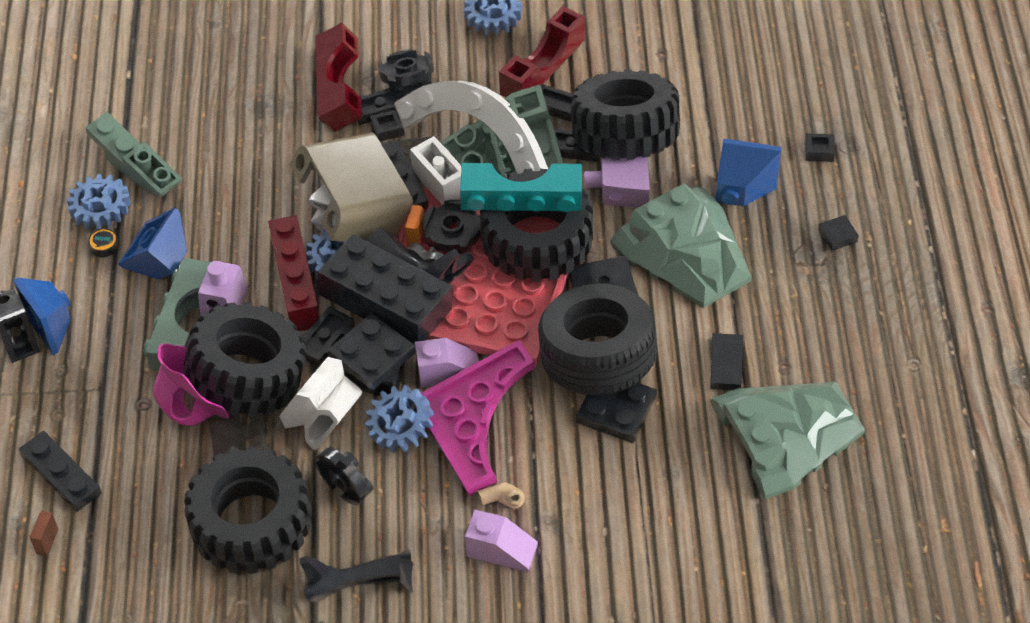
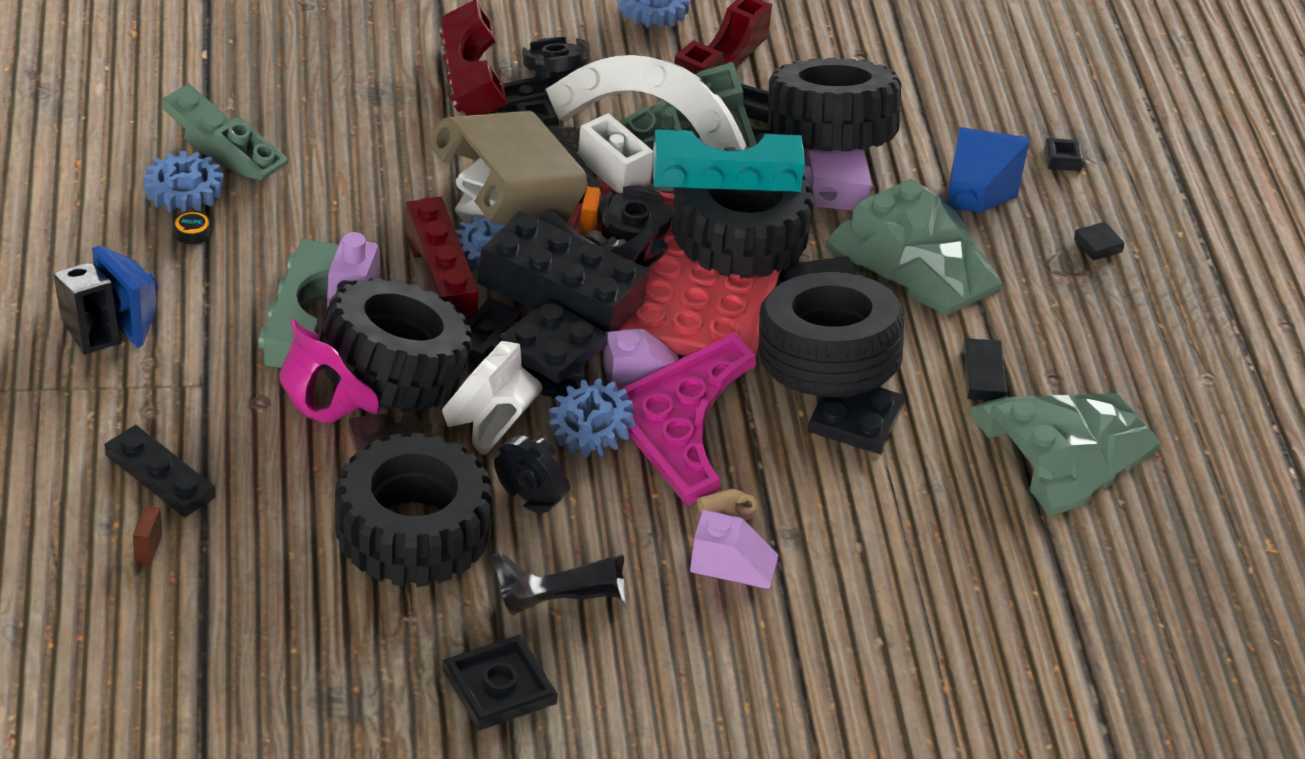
camera: 10 degrees left, 10 degrees down
blue slope [118,208,187,280] -> none

